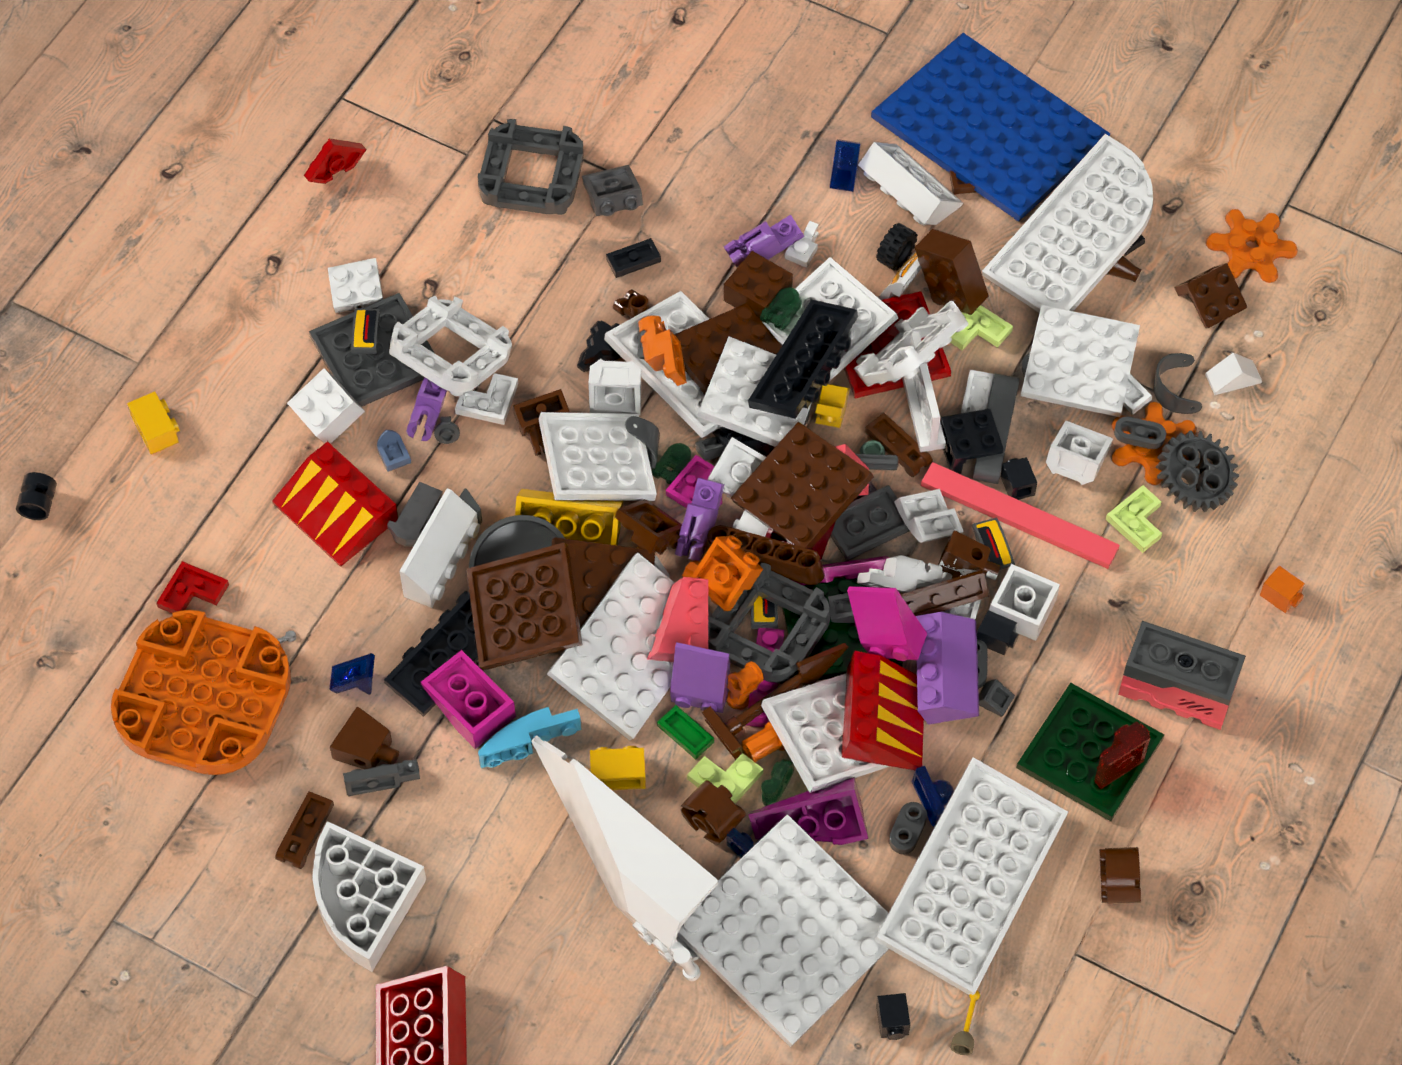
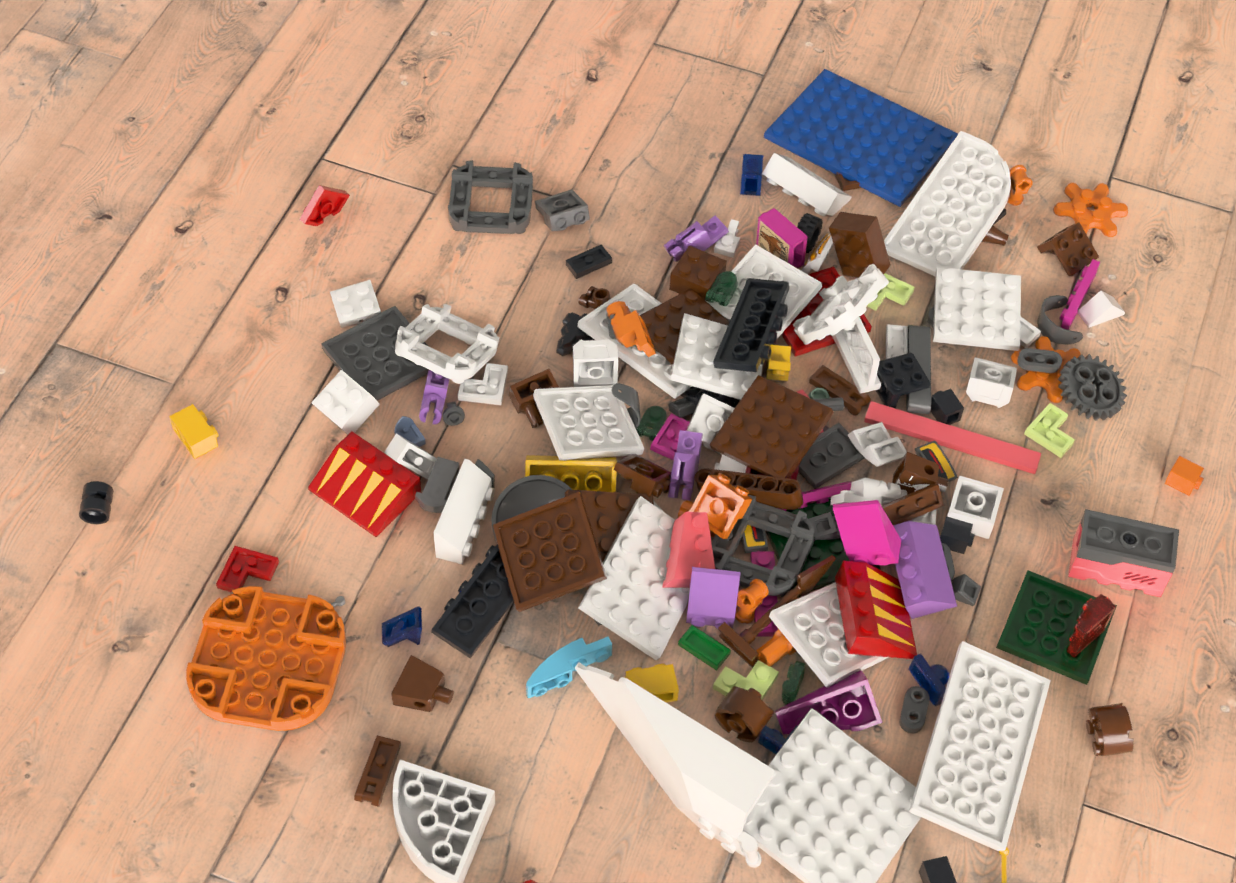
camera: 10 degrees left, 5 degrees down
dark grey hinge [343,760,420,796] -> none
slope [351,309,380,354] -> none
dark pink slope [421,650,516,749] -> none
none -> white slope [384,433,437,479]
none -> dark pink brick [756,208,807,269]
none -> orange connector [1007,165,1033,206]
none -> dark pink plate [1059,259,1100,330]

